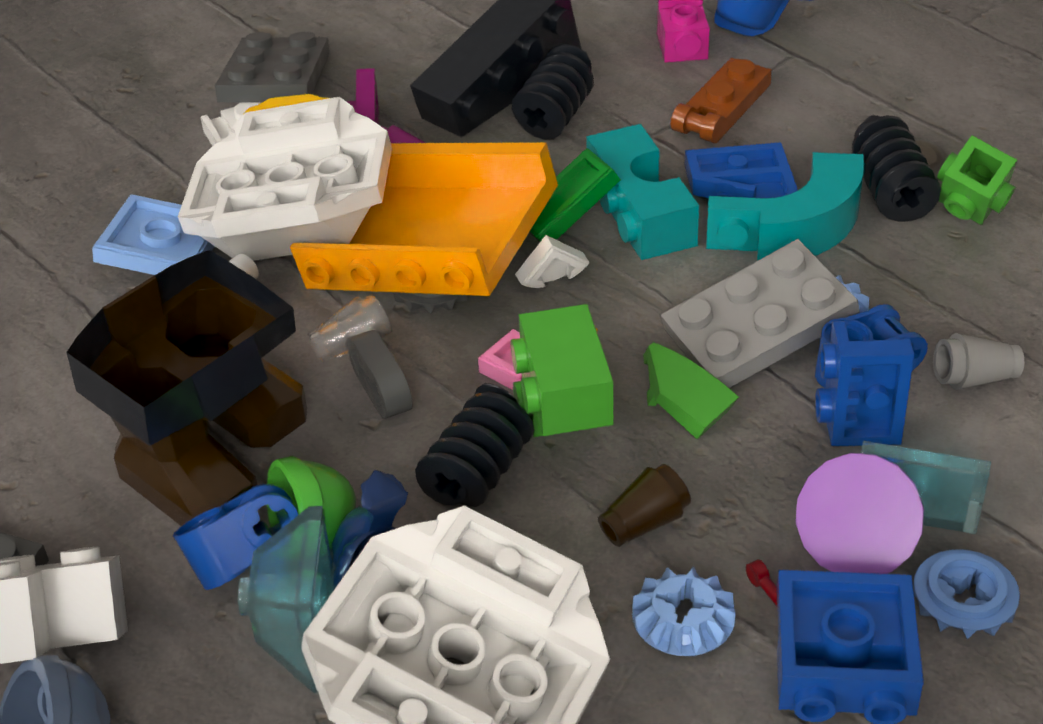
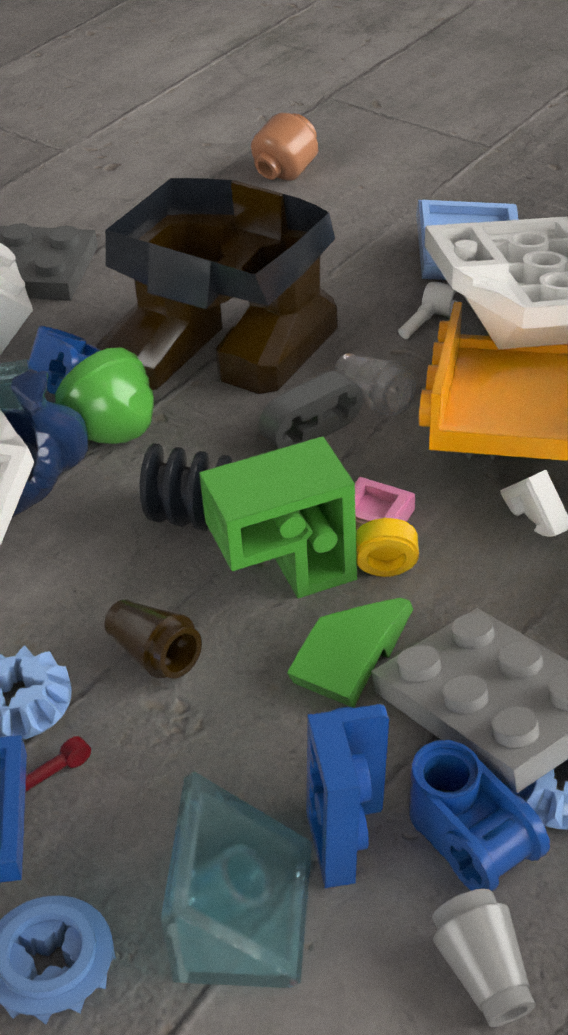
camera: 80 degrees right, 0 degrees up
medium lavender tile [796,453,924,574] -> none

